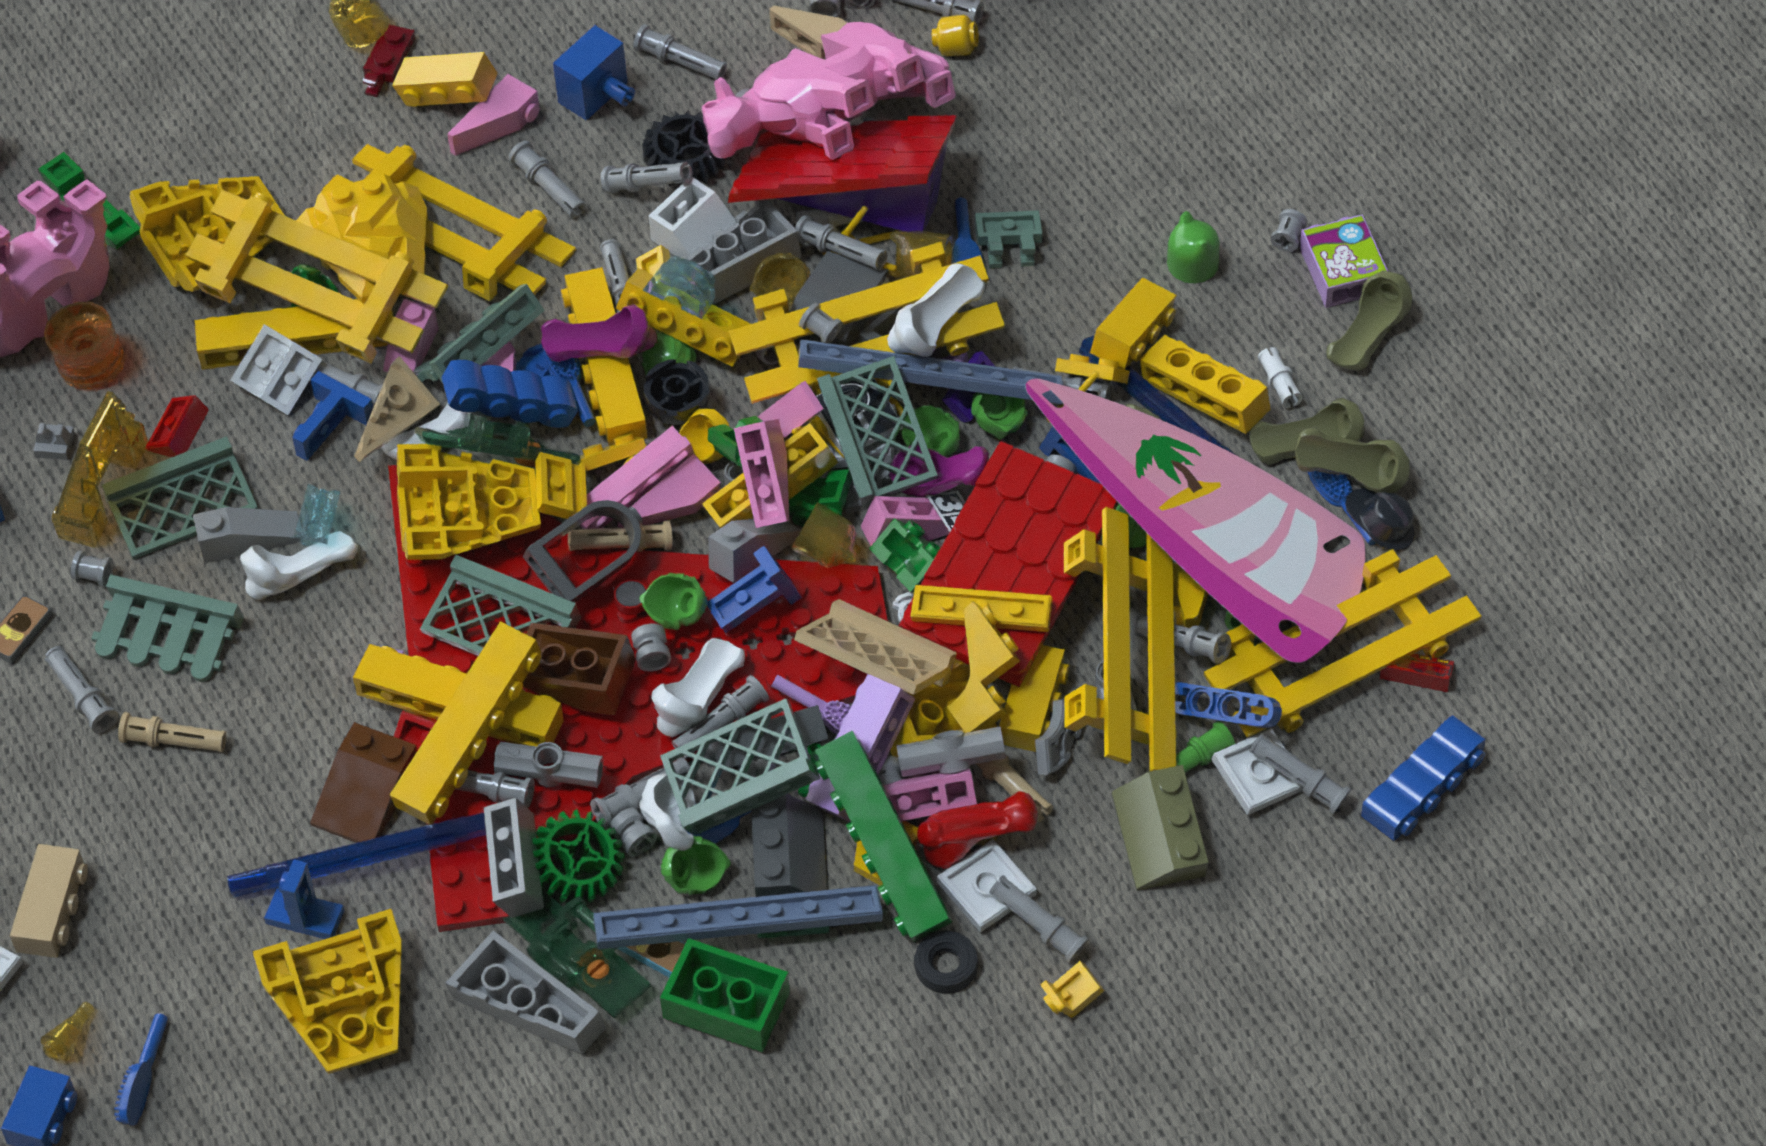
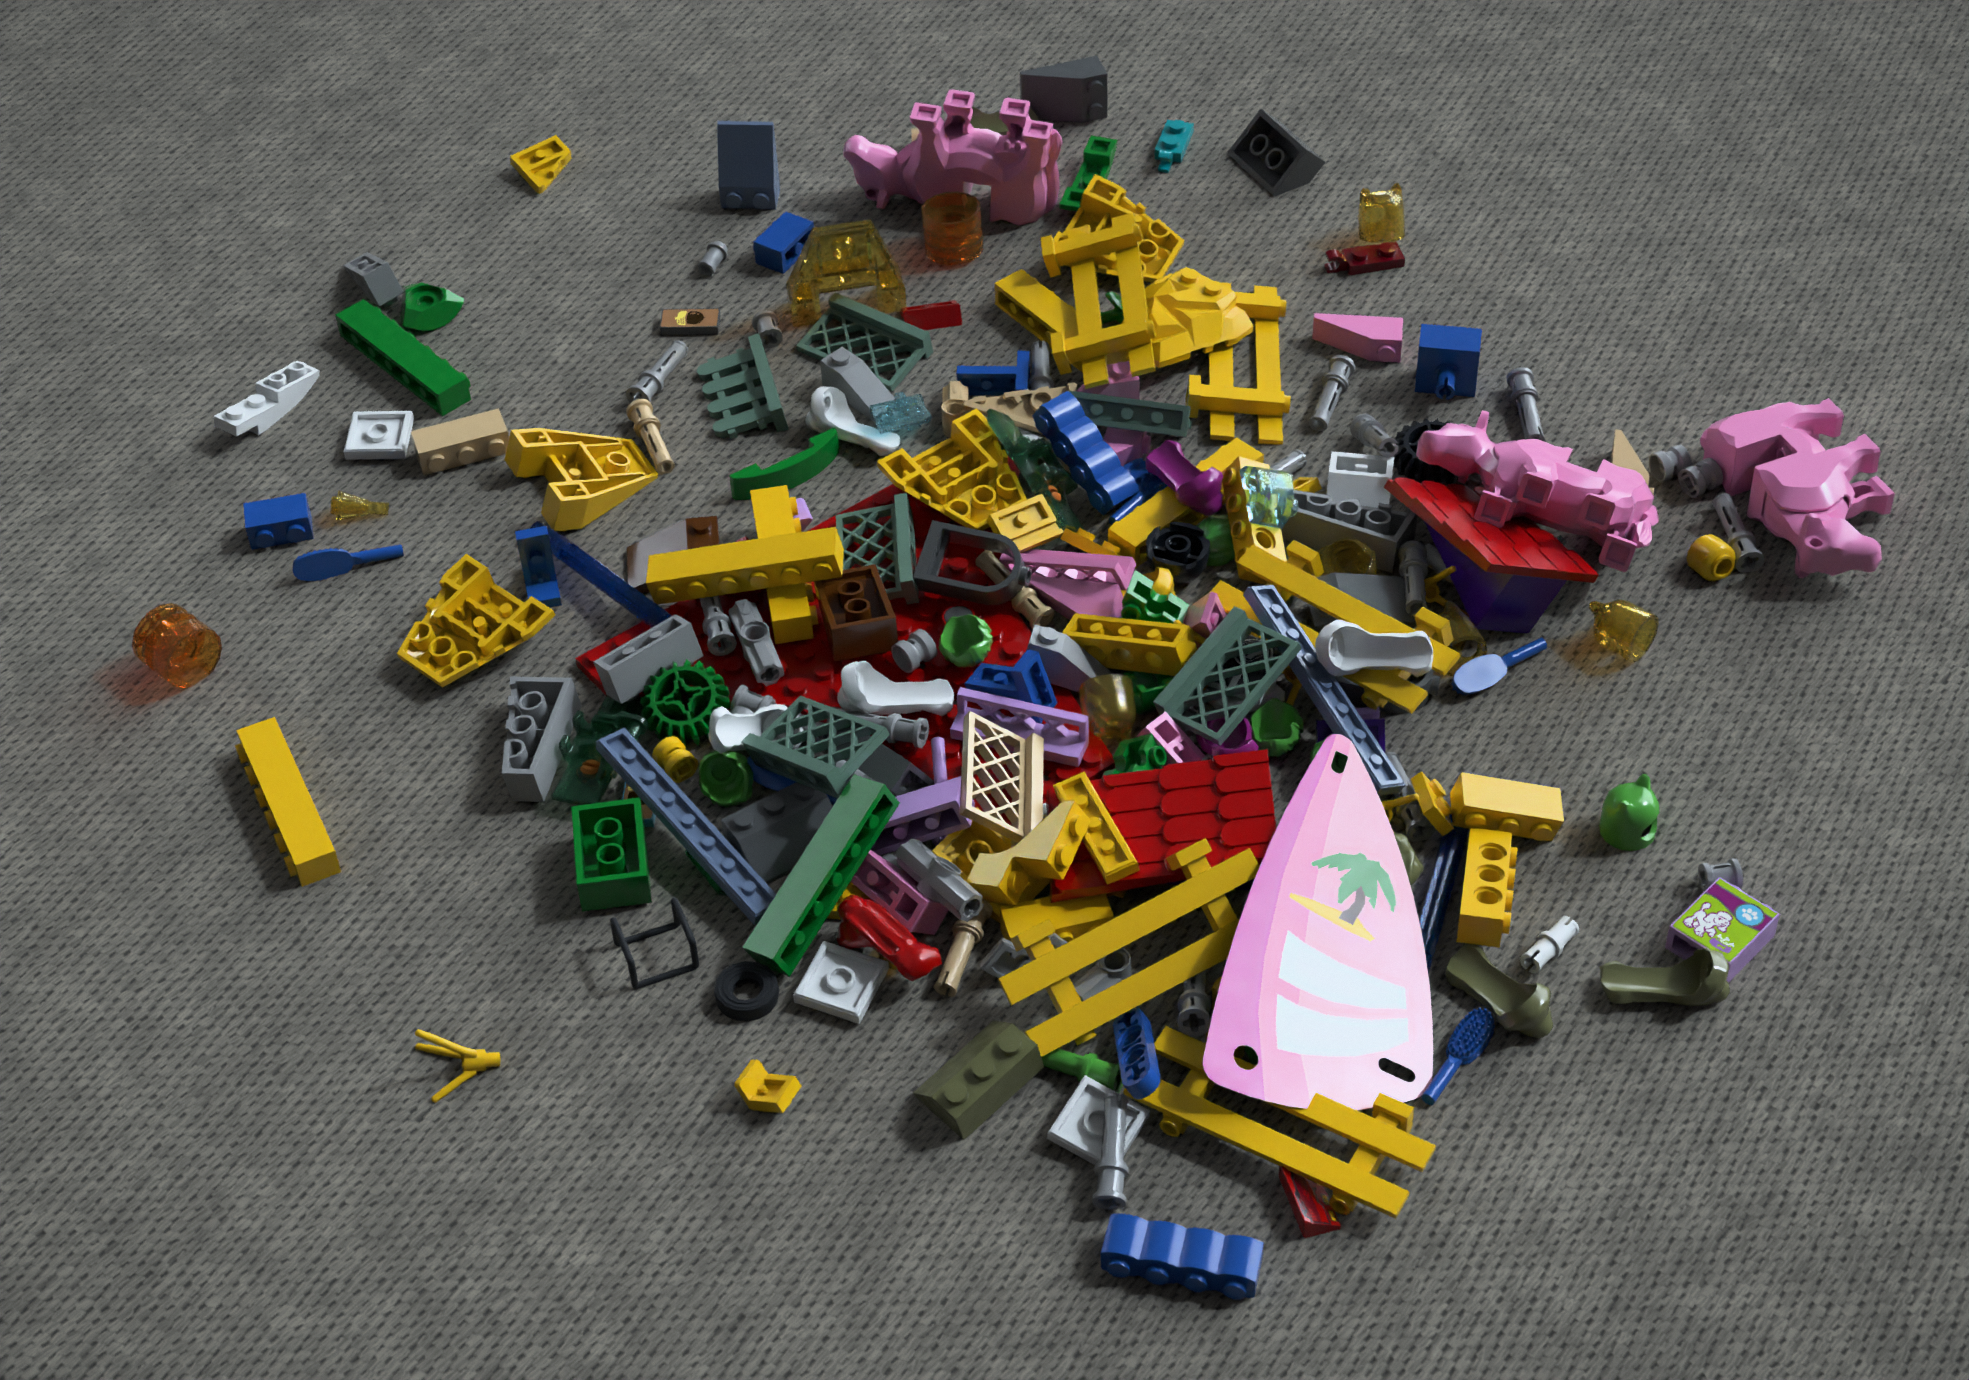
camera: 60 degrees right, 10 degrees down
white slope [230,324,322,415] -> none
yellow brick [392,52,498,106] -> none
bright pink slope [734,419,789,528] -> none
light grey bush [799,302,843,343] -> none
sand green plate [974,210,1042,268] -> none
light grey pin [989,875,1089,964] -> none
olive hair [1295,427,1410,494] -> none
black piece [1345,488,1415,551] -> none
none -> yellow wedge [504,428,658,531]
none -> black piece [610,897,699,989]
none -> yellow wheel [652,736,698,783]
none -> green slope [729,427,839,500]
none -> tan piece [941,381,969,438]
none -> lavender fence [950,687,1089,767]
none -> teal plate [1154,120,1194,173]
none -> dark grey slope [1227,108,1325,196]
none -> clear yellow piece [1589,599,1659,663]

